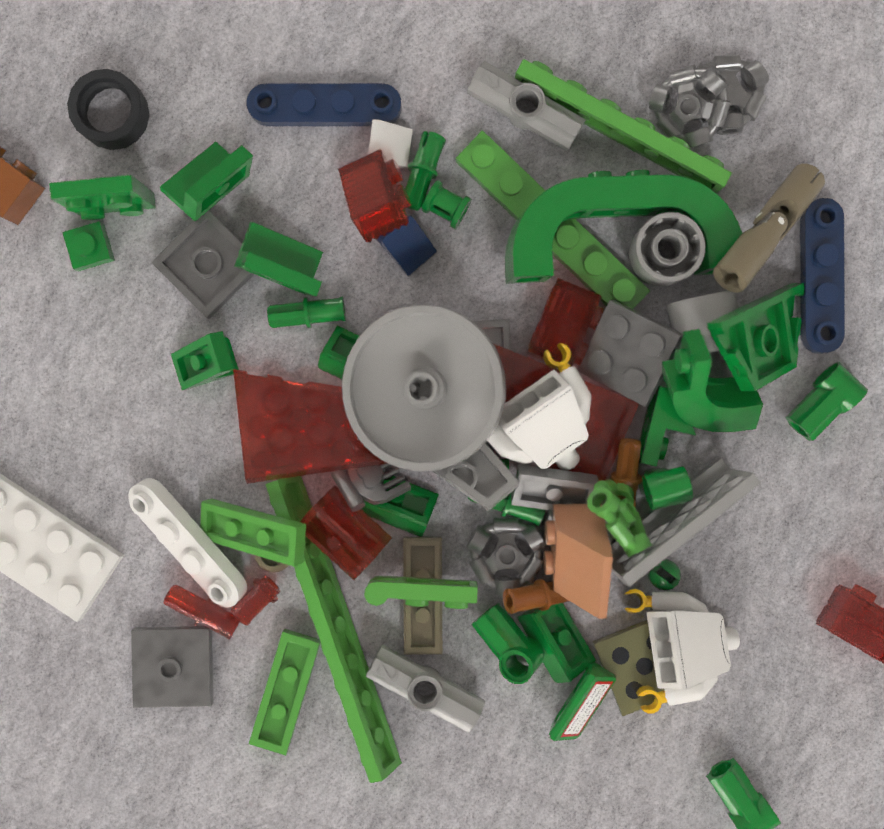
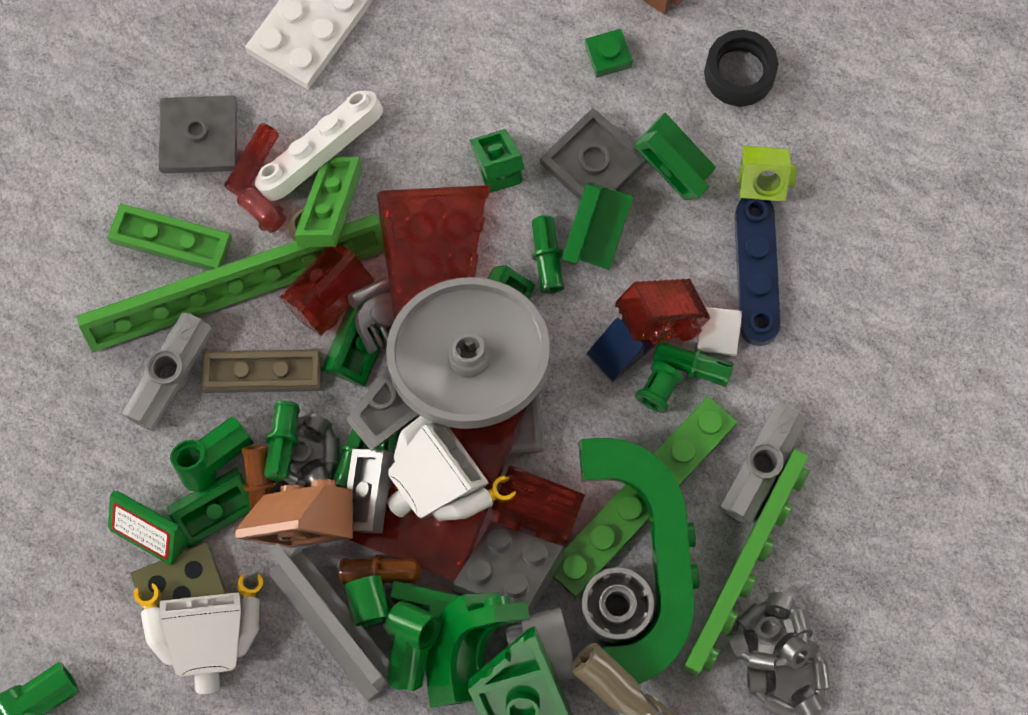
camera: 90 degrees right, 15 degrees down
green plate [49,175,156,220] -> none
bright green plate [364,575,478,609] -> none
bright green piece [587,479,652,558] -> none
green hinge [647,558,681,591] -> none
none -> green axle [264,400,300,482]
none -> green piece [385,601,442,691]
none -> lime brick [738,145,797,202]

